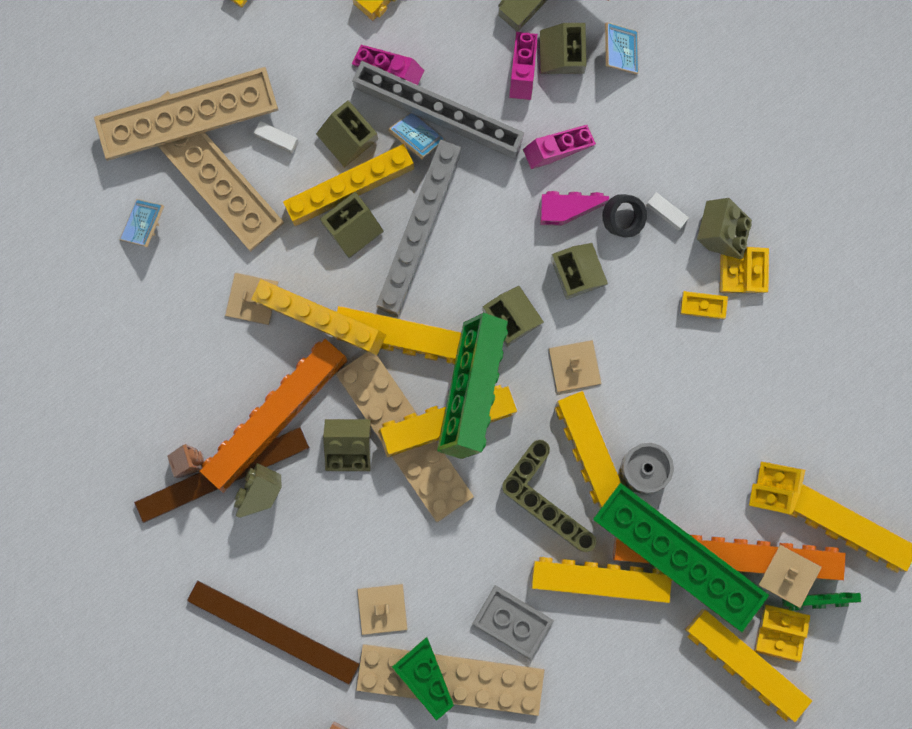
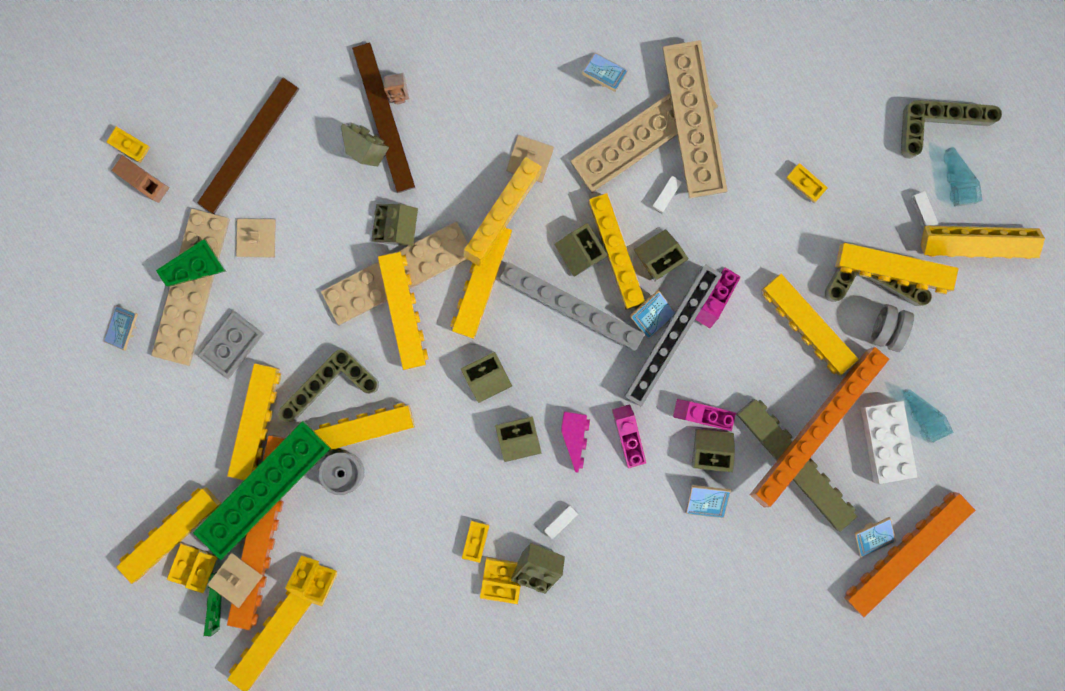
camera: 100 degrees right, 5 degrees up
orange brick [200,338,347,493] -> none
green brick [437,312,508,459] -> none
tan piece [549,340,601,392] -> none
black tyre [602,194,647,238] -> none

